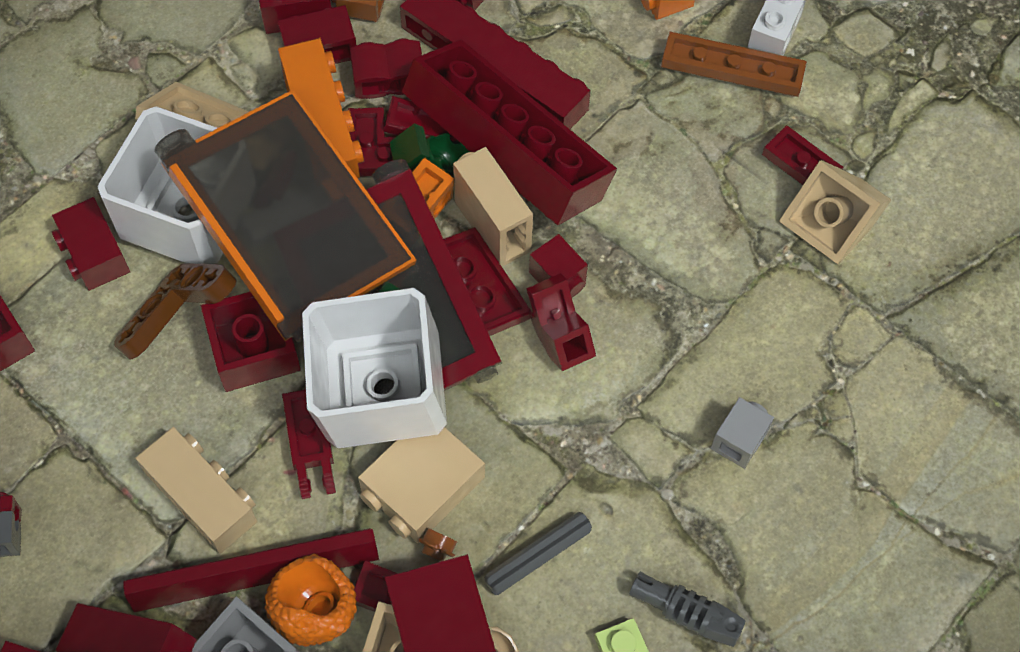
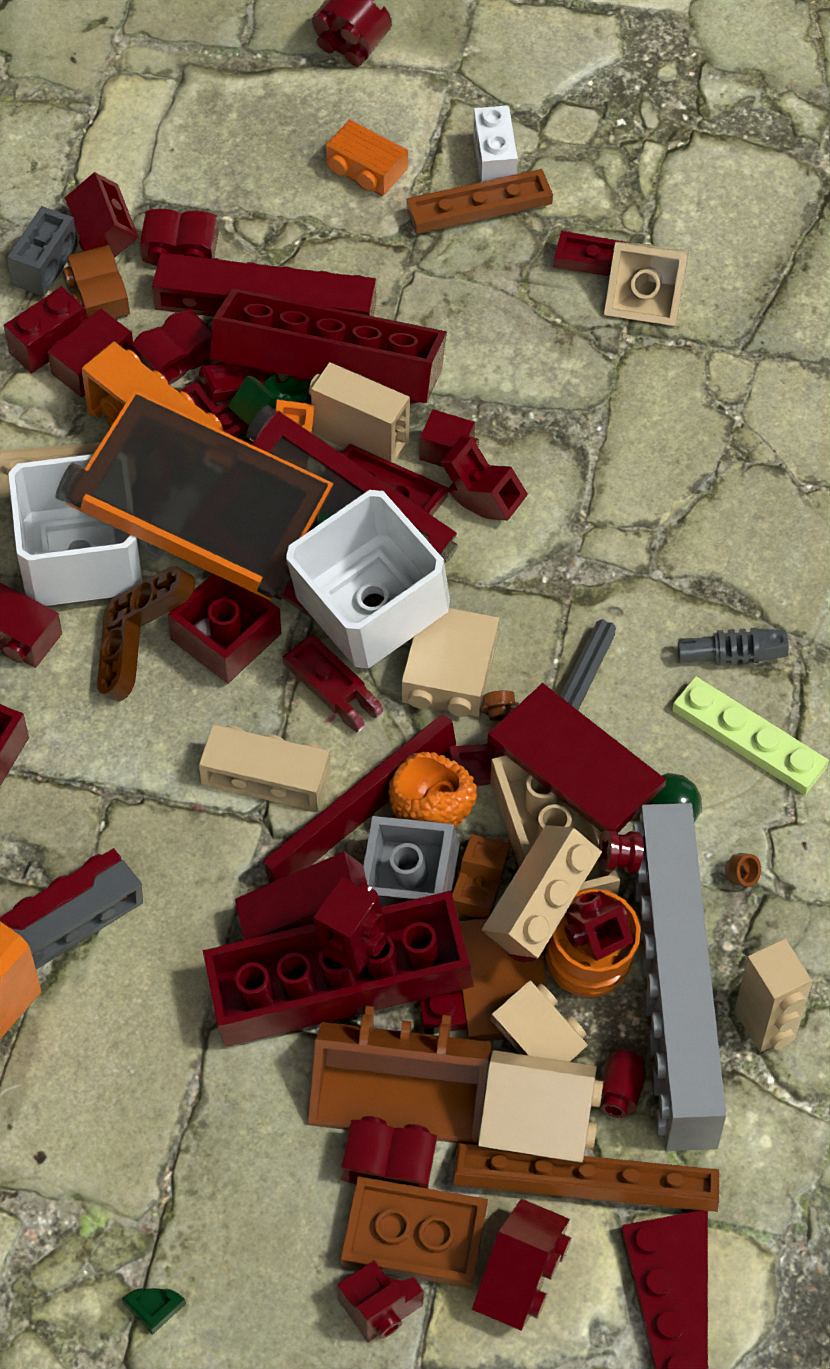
camera: 30 degrees left, 5 degrees down
light grey brick [711,397,774,469] -> none

